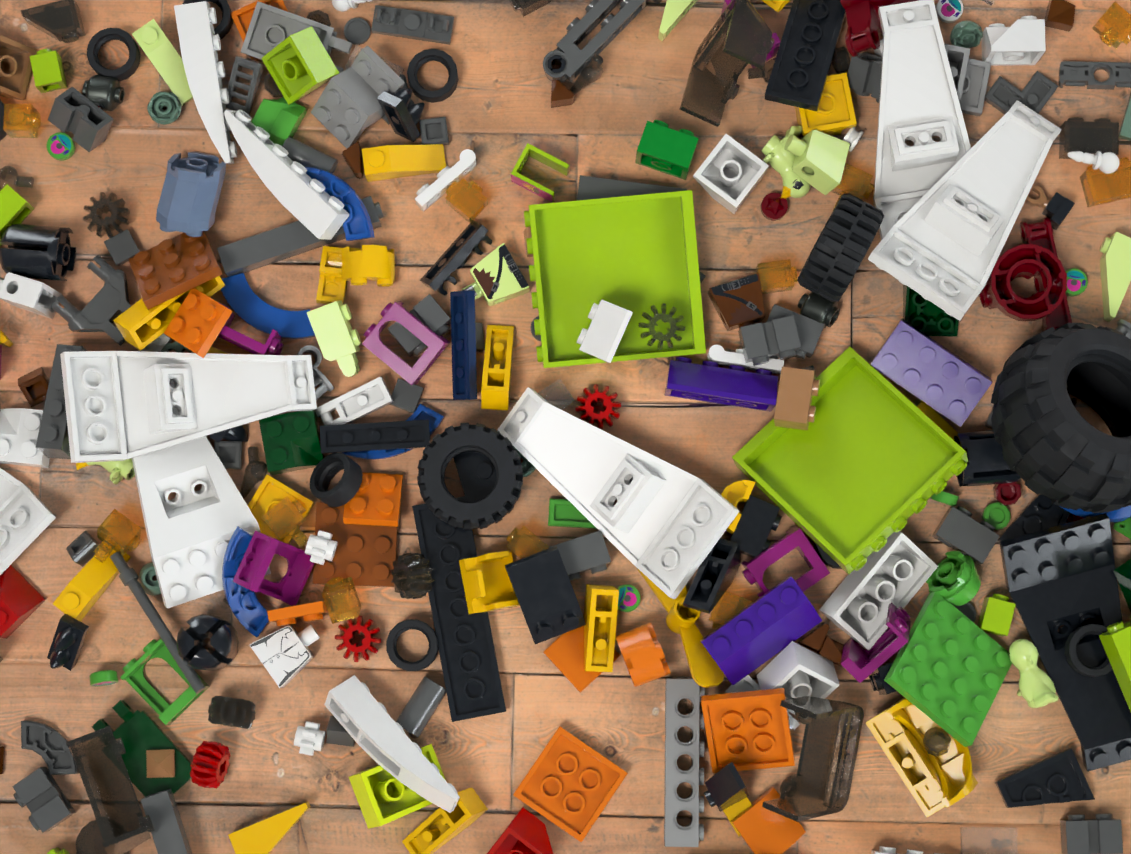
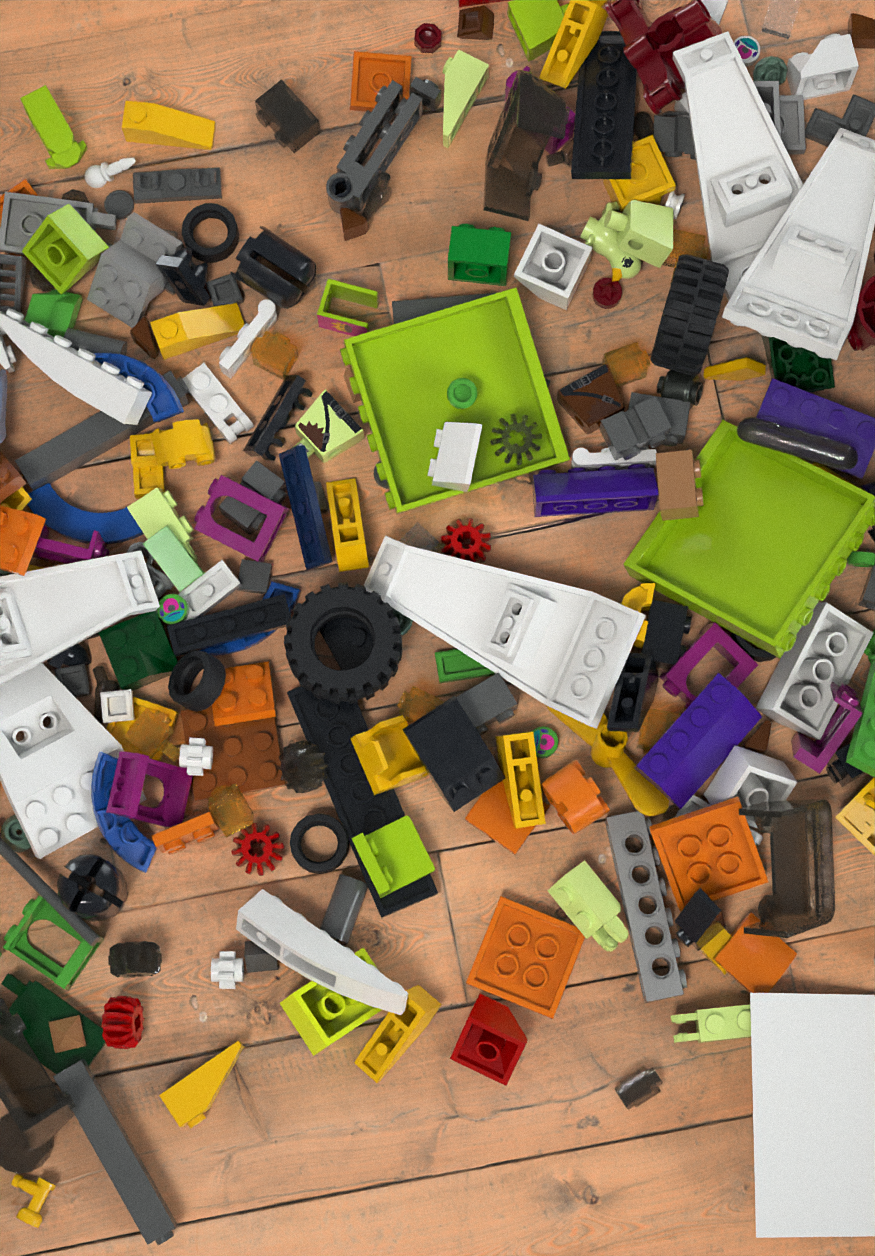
camera: 10 degrees left, 5 degrees down
white torso [250,625,320,688] -> none
reddish brown slope [817,635,844,666] -> none
none -> white tile [100,689,135,723]
none -> tile [143,525,204,592]
none -> tile [157,594,189,625]
none -> white plate [182,363,254,444]
none -> black cylinder [231,226,316,309]
none -> lime bracket [352,815,435,898]
none -> bright green tile [447,378,477,409]
none -> yellowish green hinge [547,860,629,952]
none -> yellow tile [704,357,766,381]
none -> clear smoke piece [736,417,858,470]

